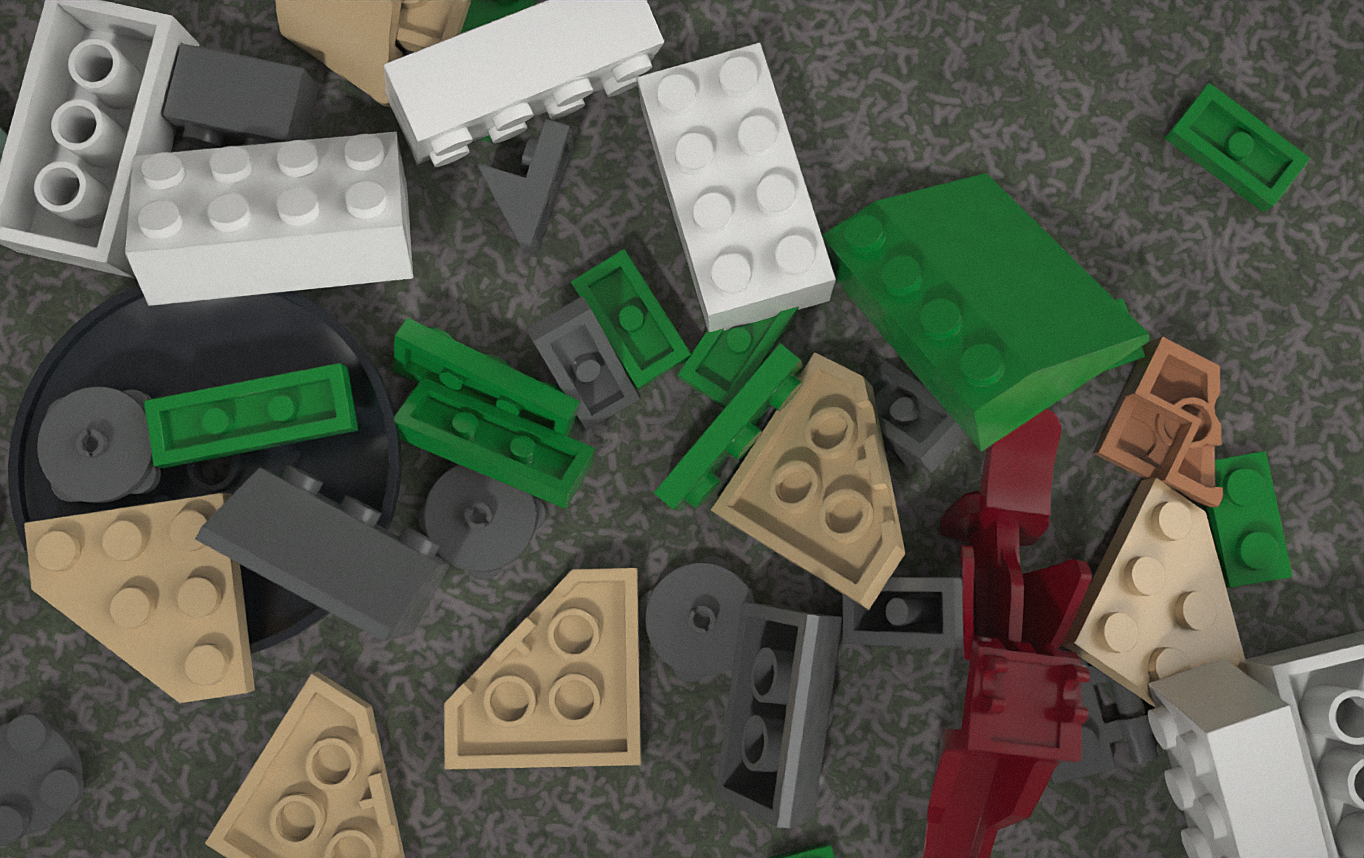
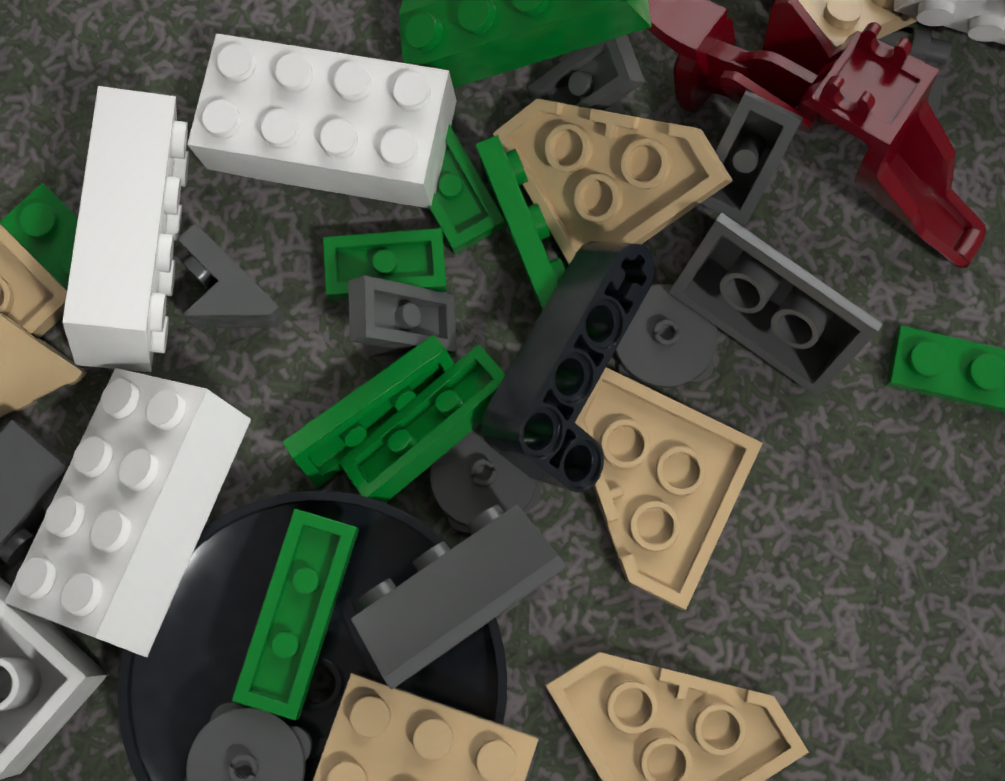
camera: 70 degrees left, 5 degrees down
none -> black beam [481,241,655,493]

